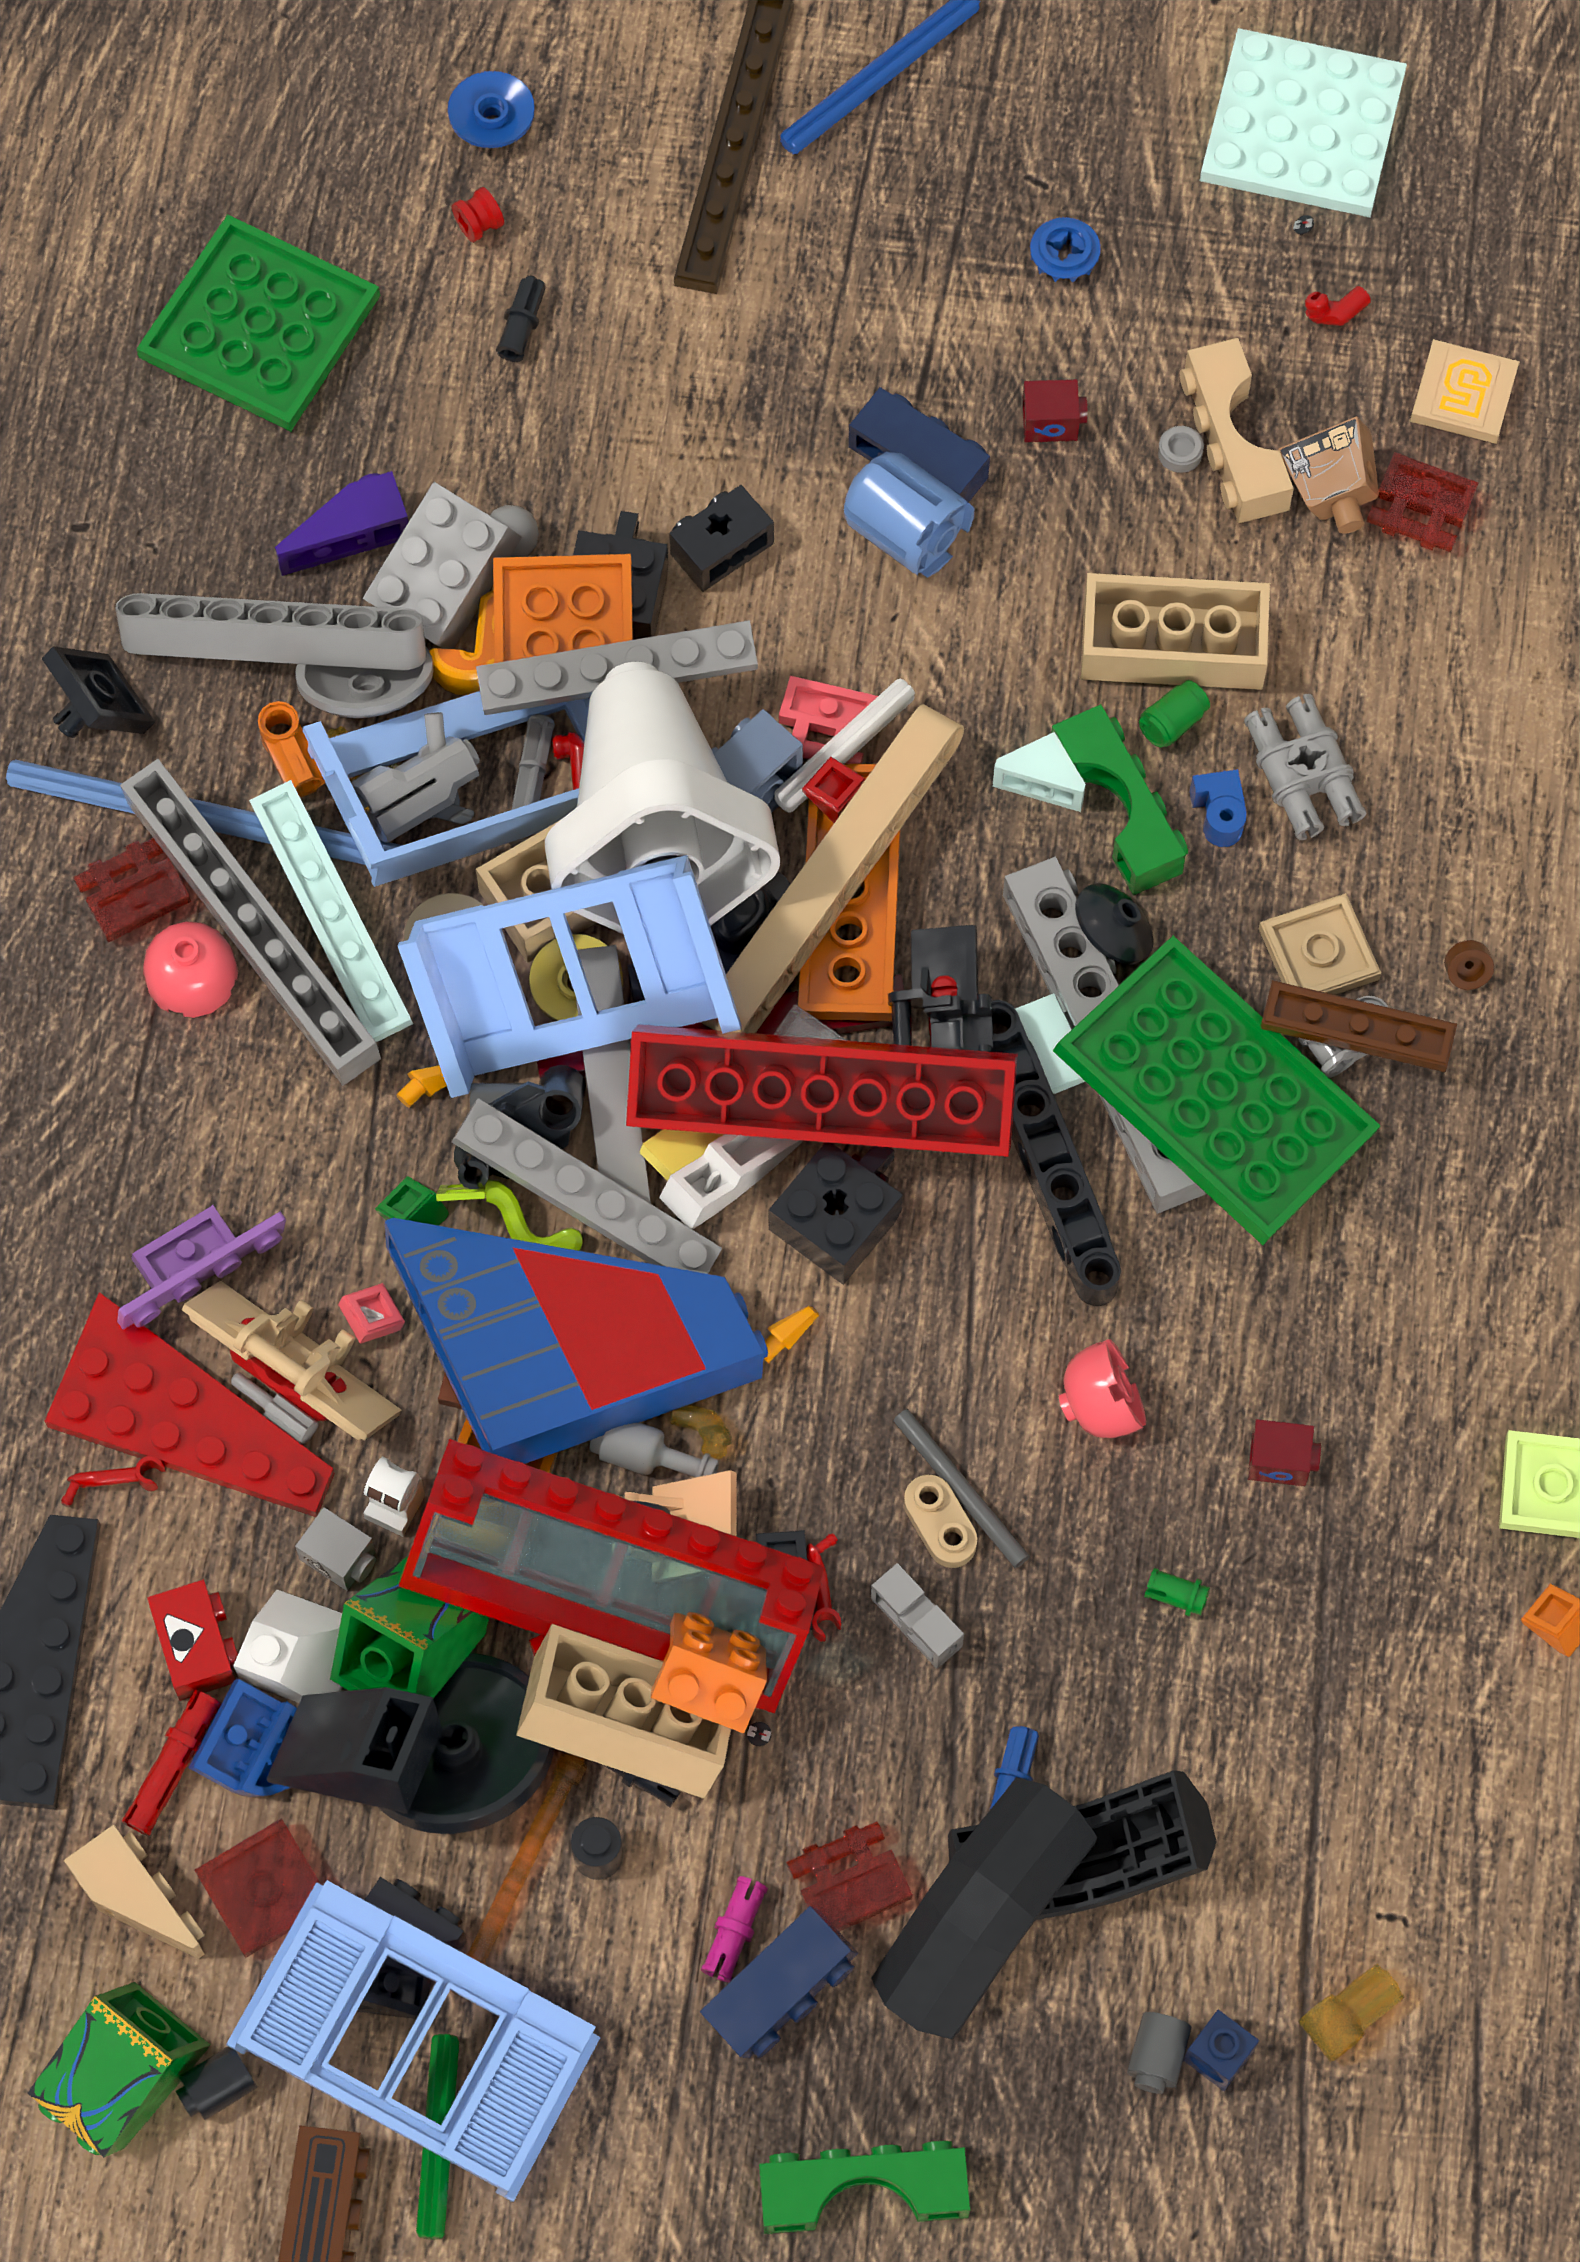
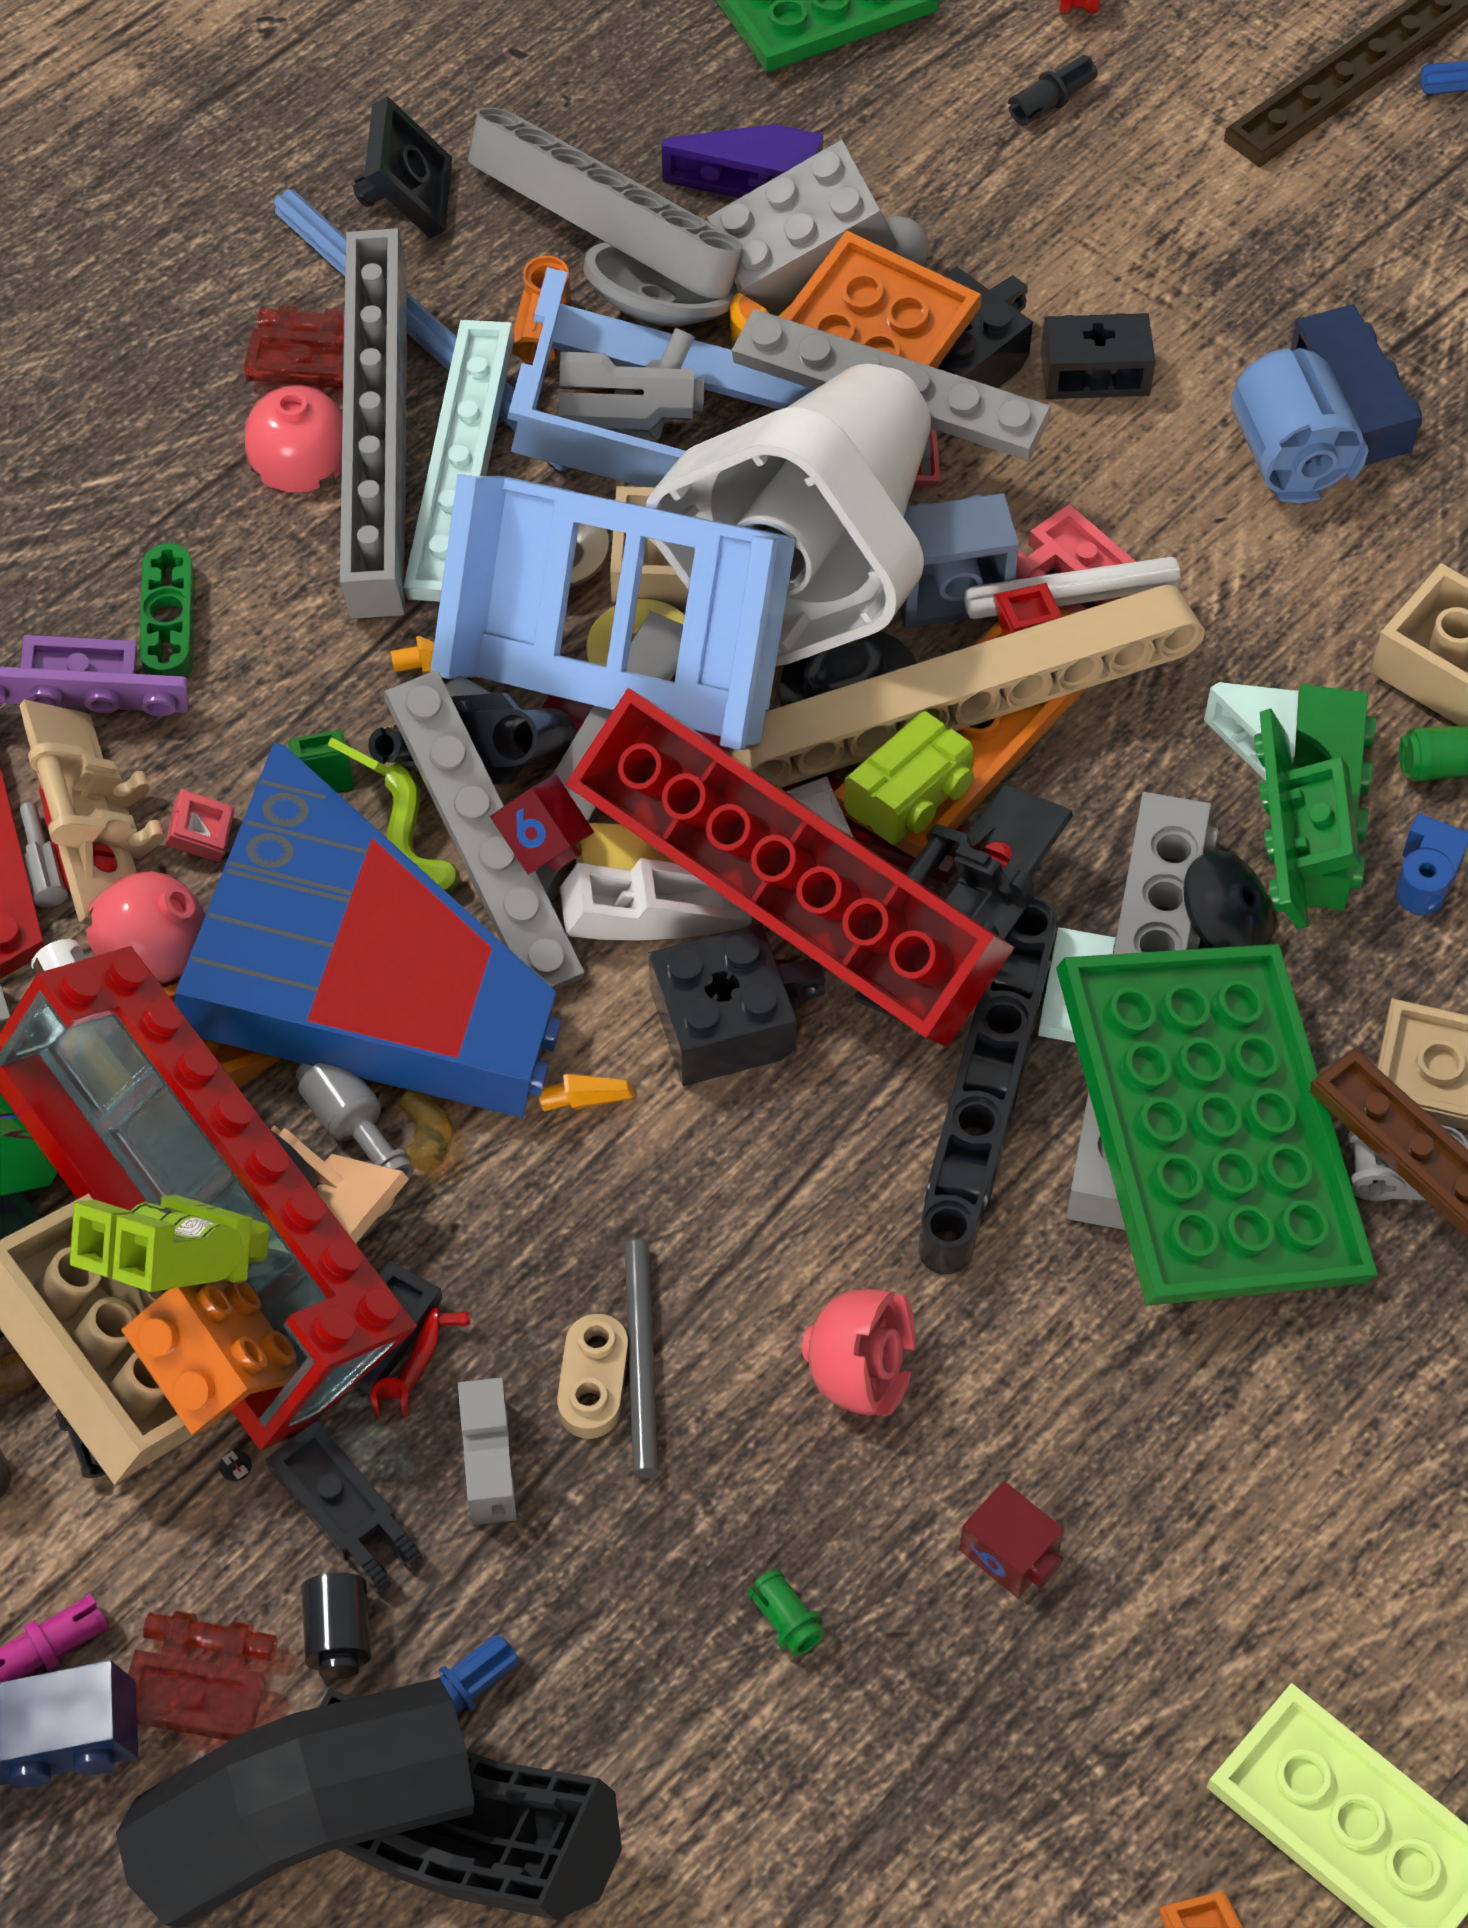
camera: 35 degrees right, 10 degrees down
none -> lime hips [70,1195,270,1292]
none -> coral cylinder [86,871,205,988]
none -> green beam [139,543,195,678]
none -> black hinge [265,1421,423,1594]
none -> black brick [301,1573,371,1679]
none -> dark red brick [490,774,595,875]
none -> lime brick [844,711,974,845]
none -> green bracket [1254,709,1361,930]

